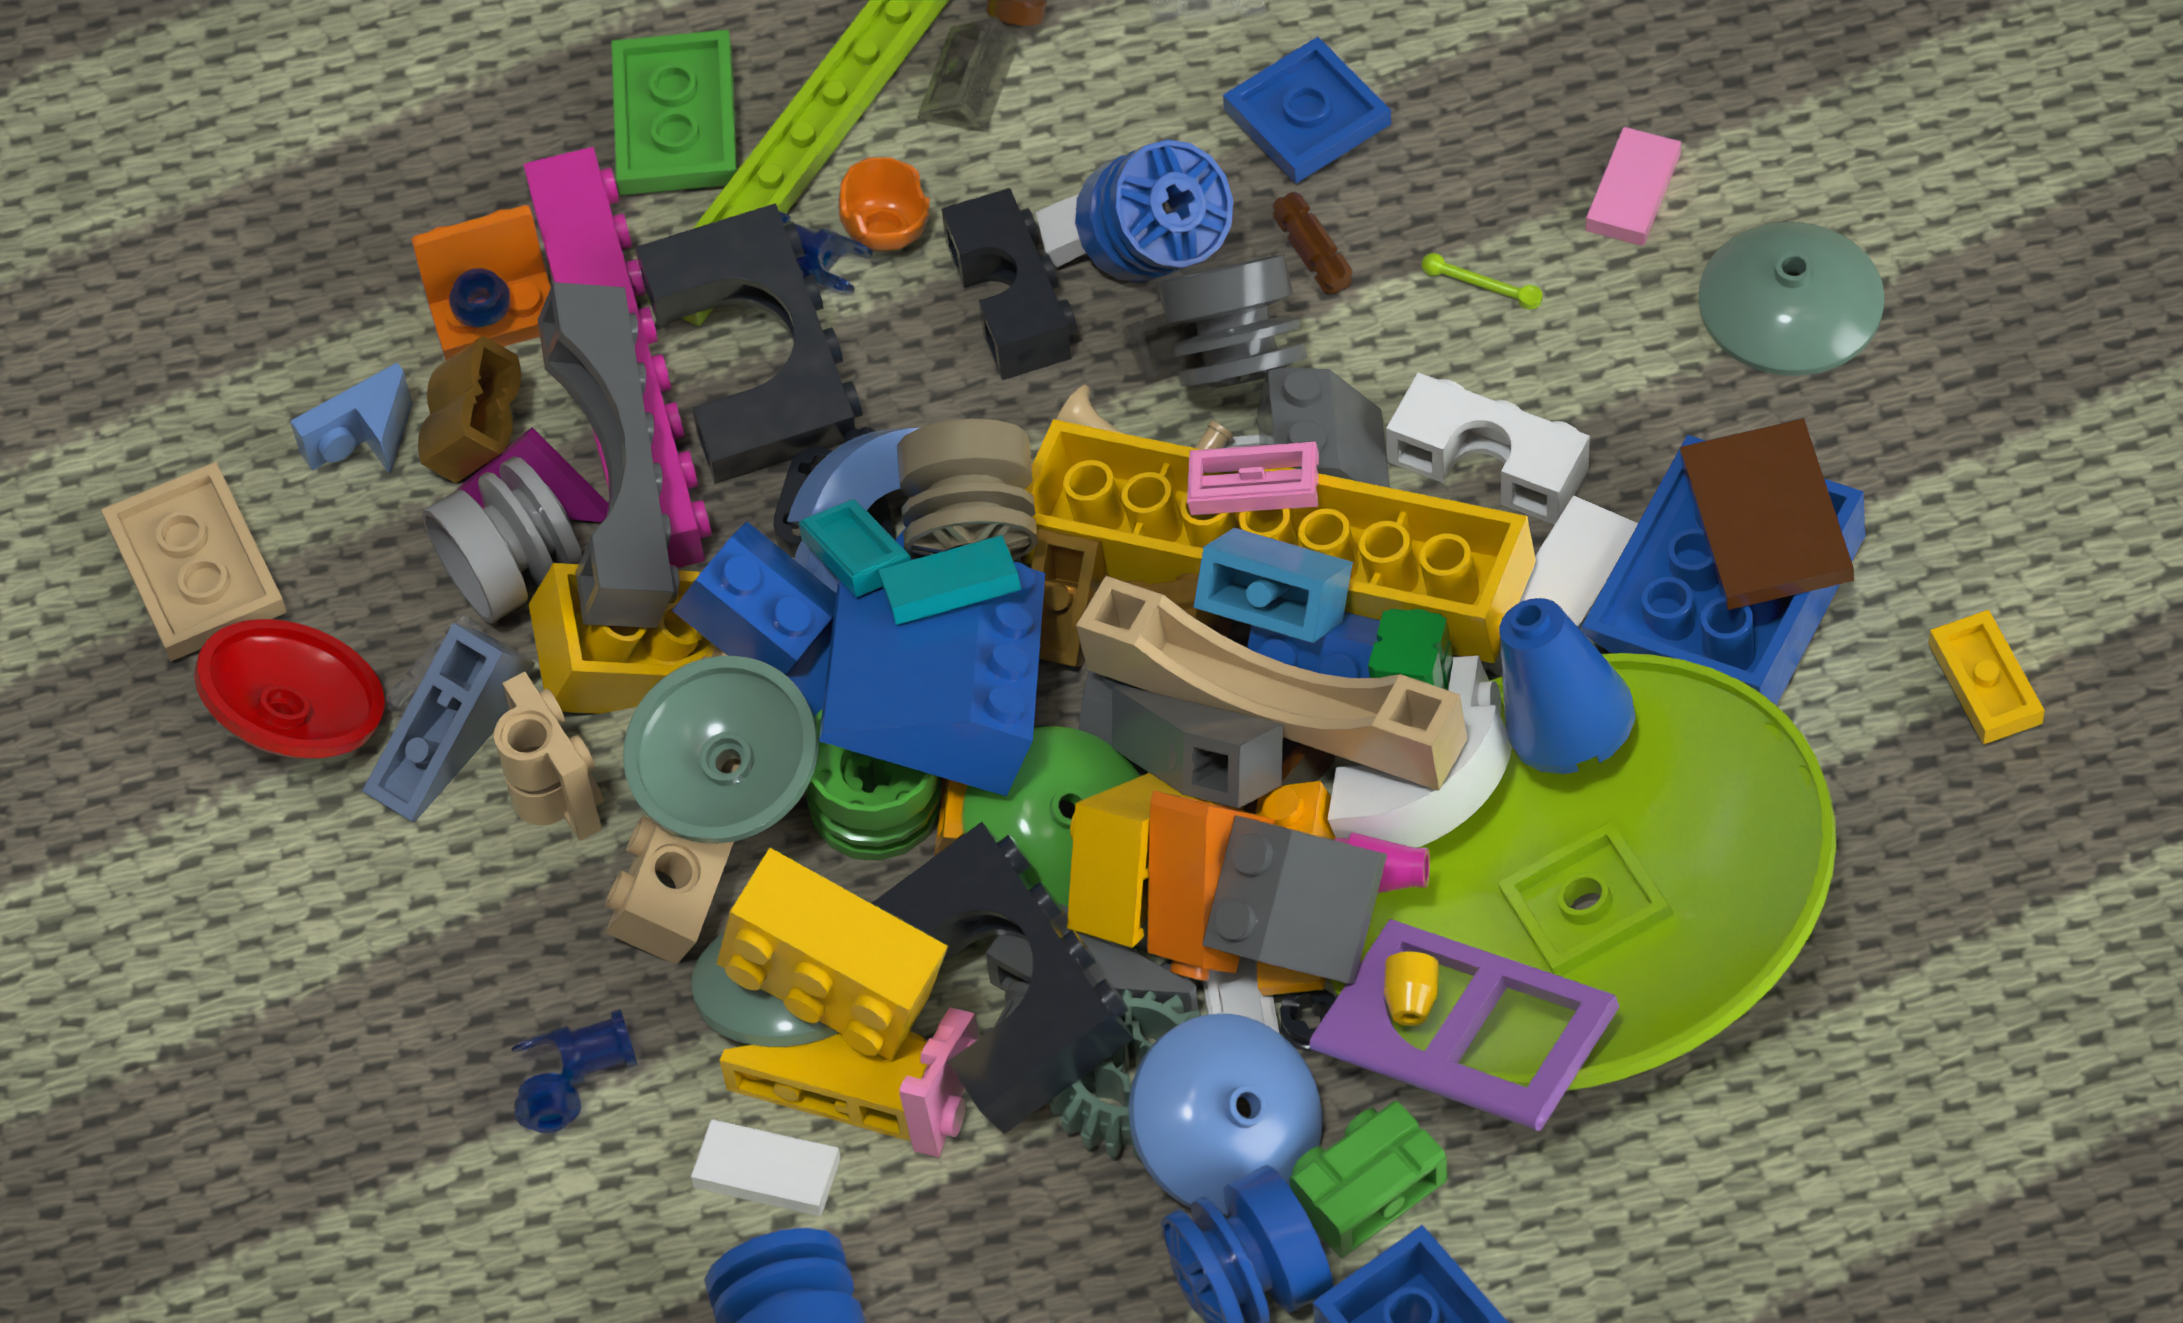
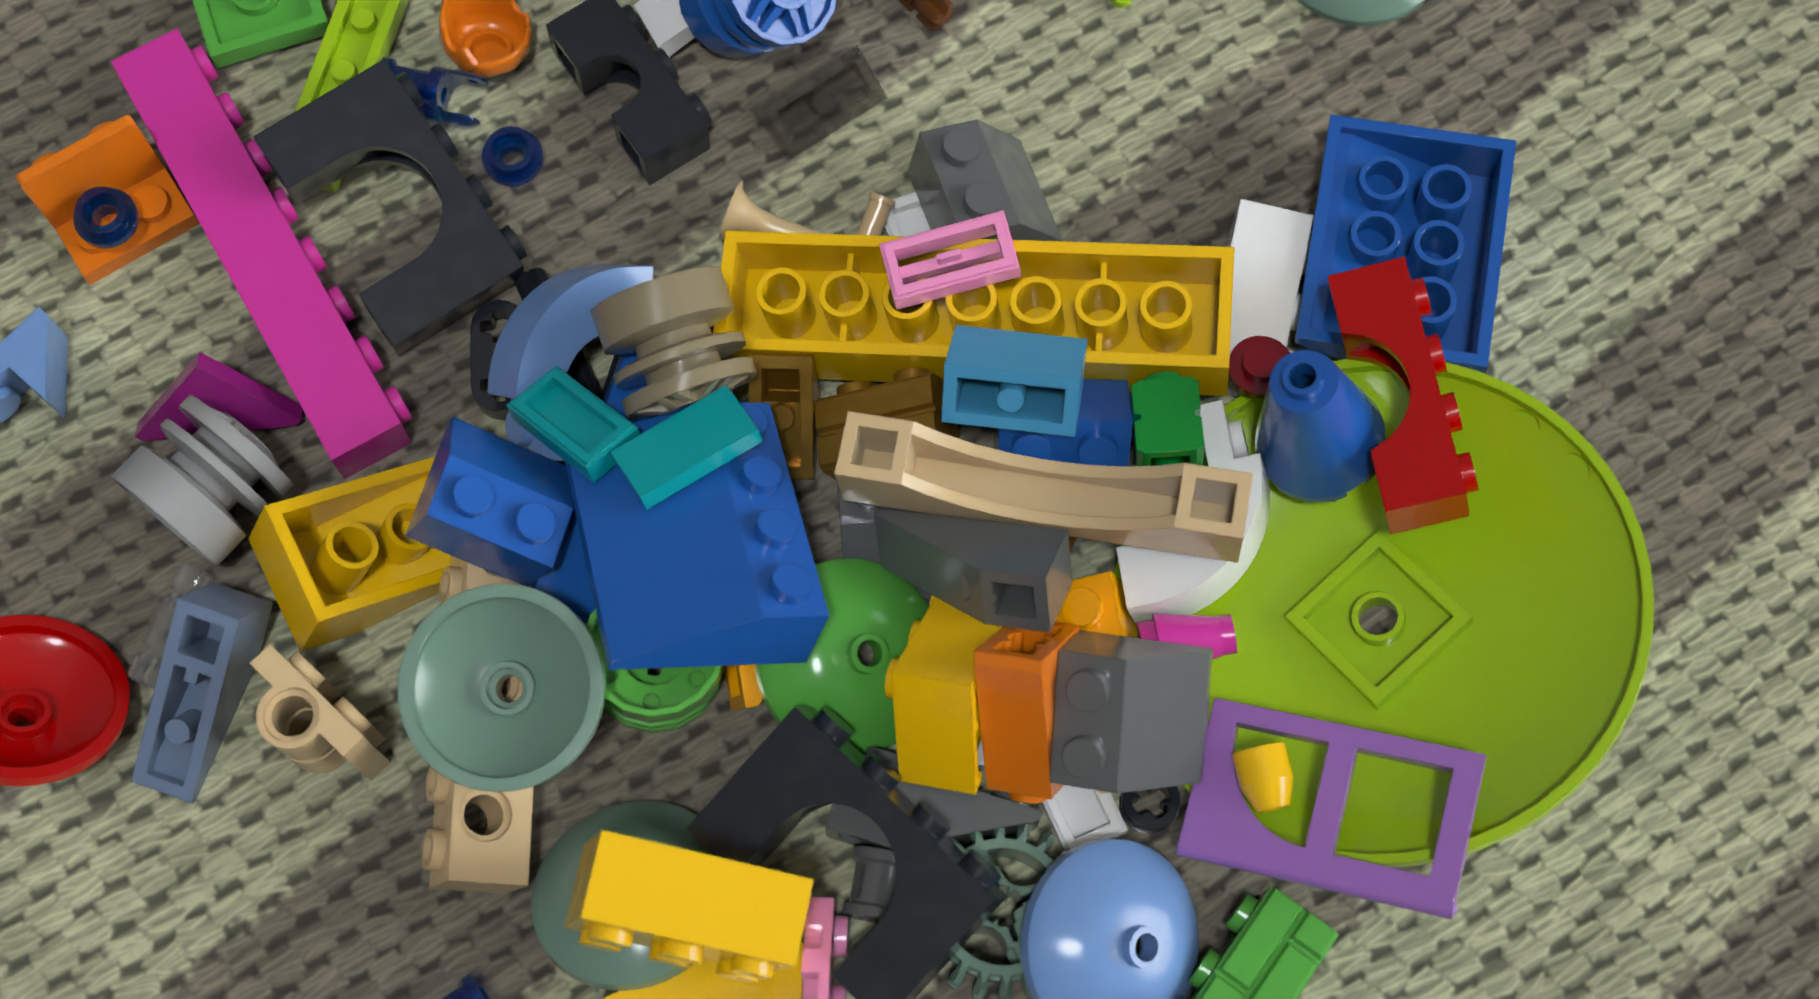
camera: 25 degrees left, 15 degrees up
pearl gold brick [418,336,521,483] -> none
dark grey arch [538,282,679,628] -> none
dark grey wheel [1157,254,1308,388] -> none
white arch [1386,372,1590,525] -> none
reddish brown tile [1680,418,1854,610] -> none
yellow plate [1928,609,2045,745] -> none
none -> clear blue plate [482,126,544,187]
none -> red arch [1327,256,1479,535]

